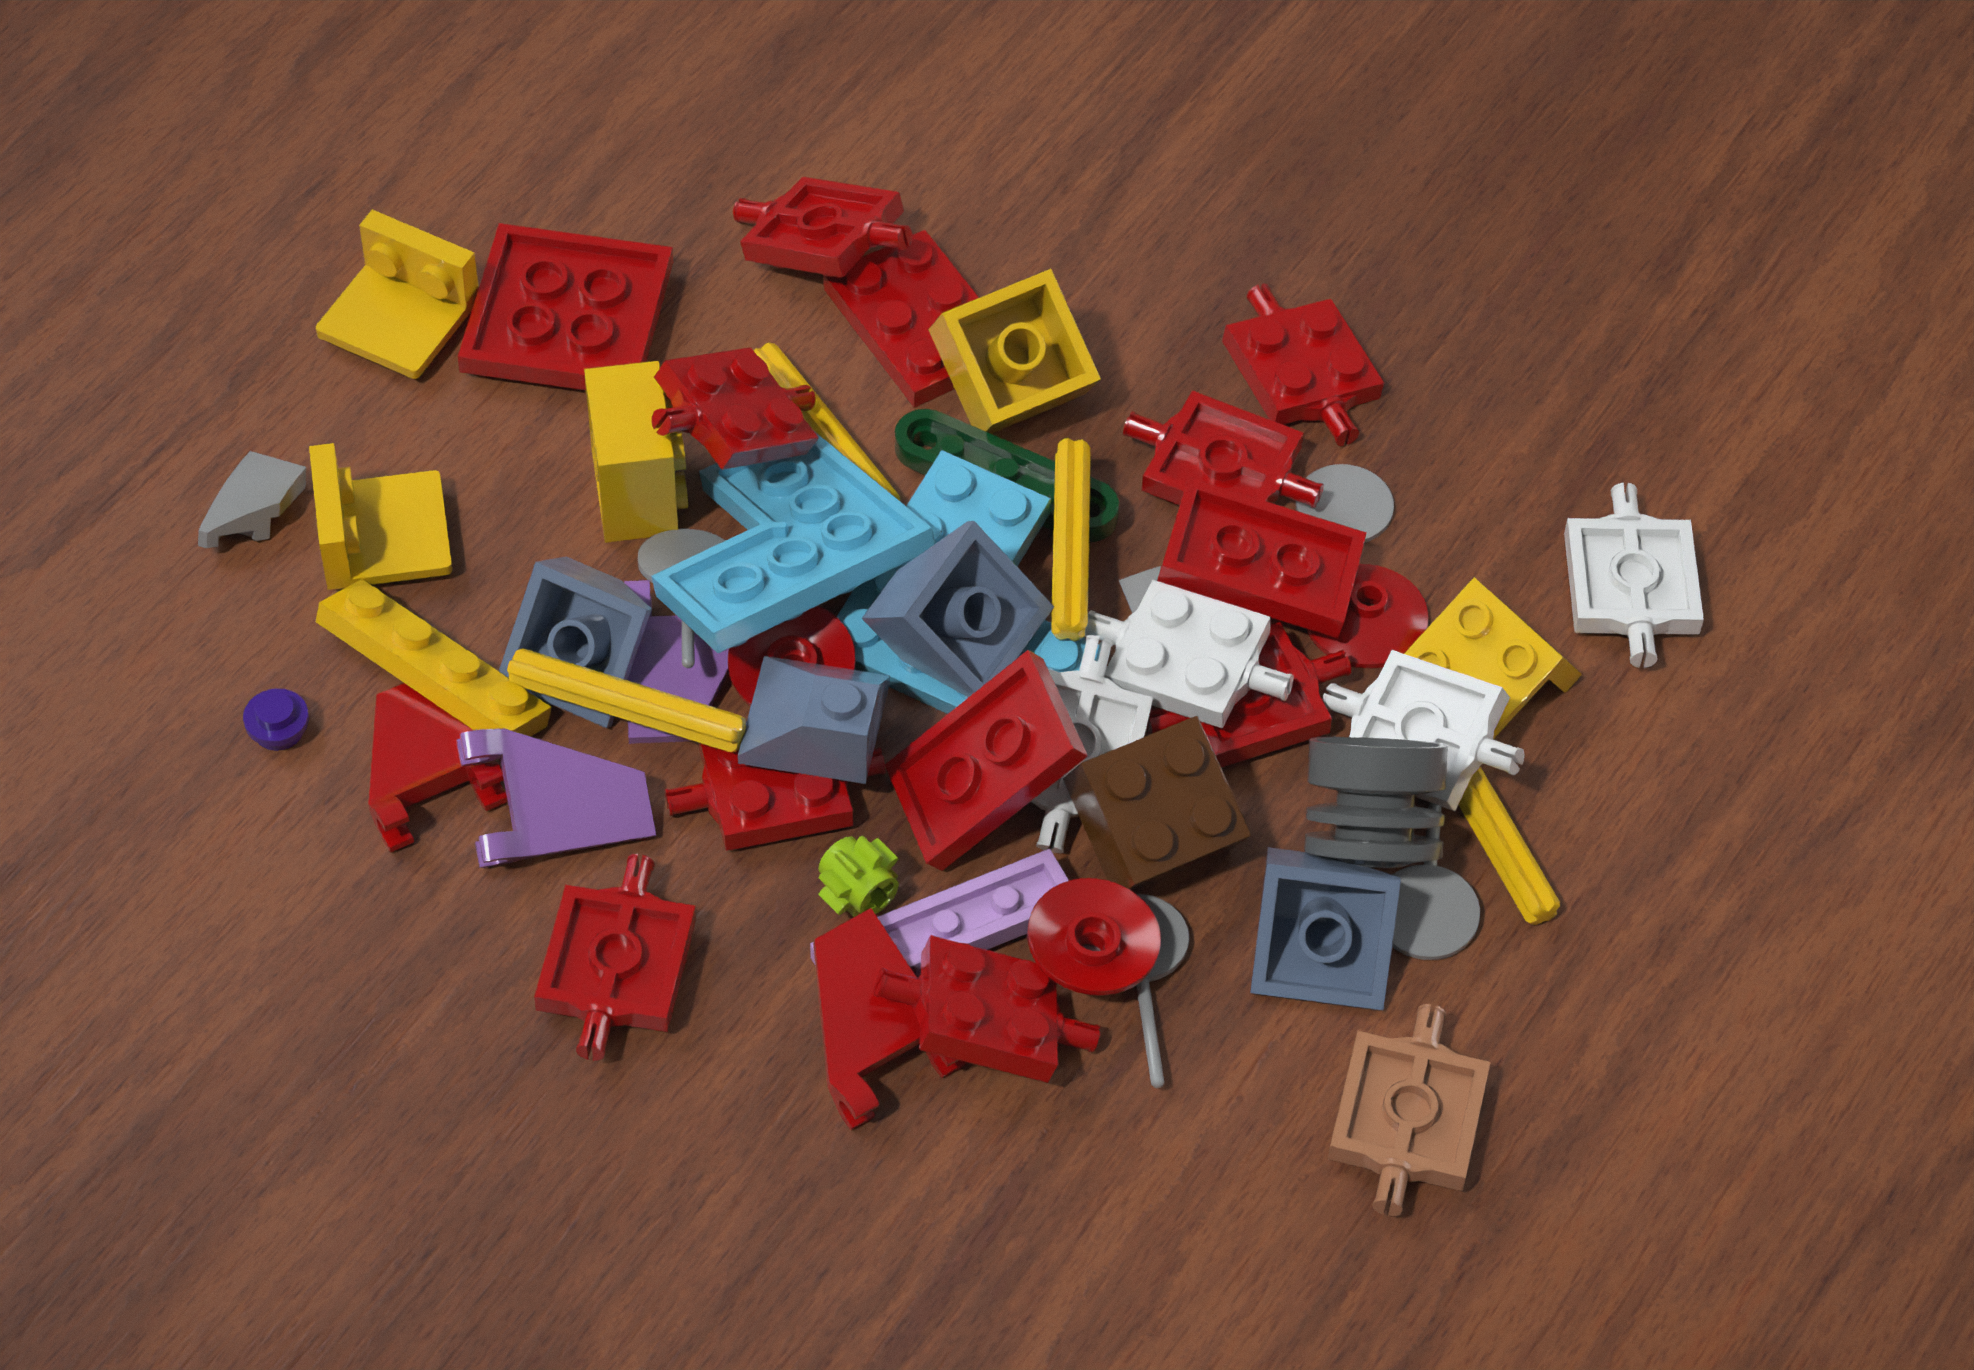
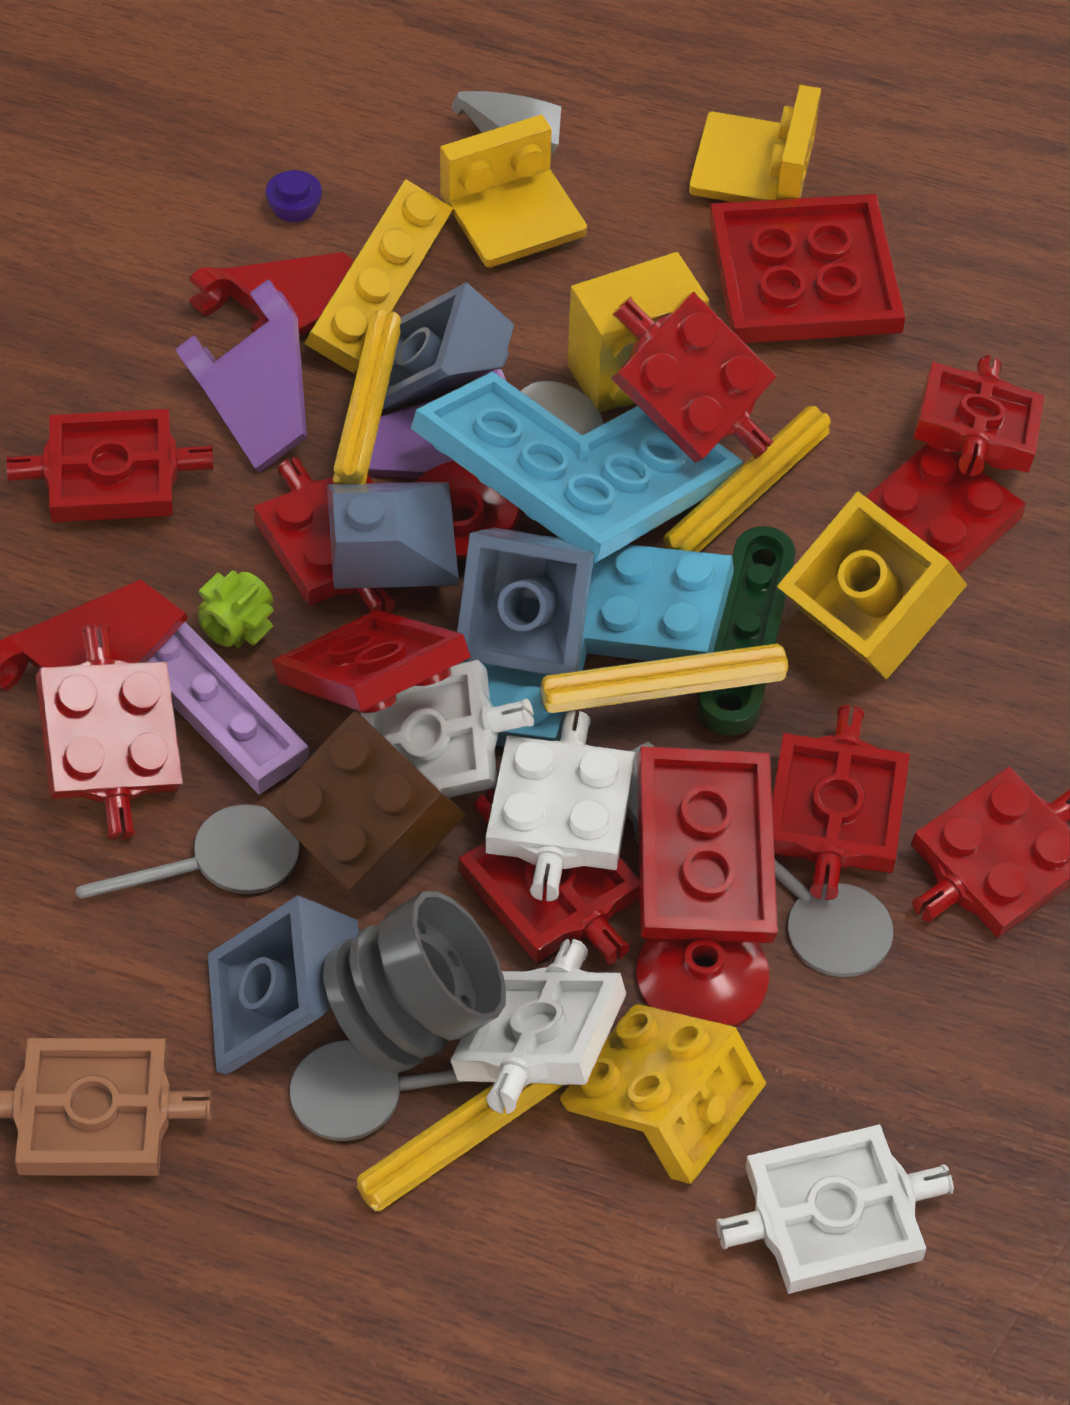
camera: 75 degrees right, 0 degrees up
red dish [1027,878,1161,995] -> none

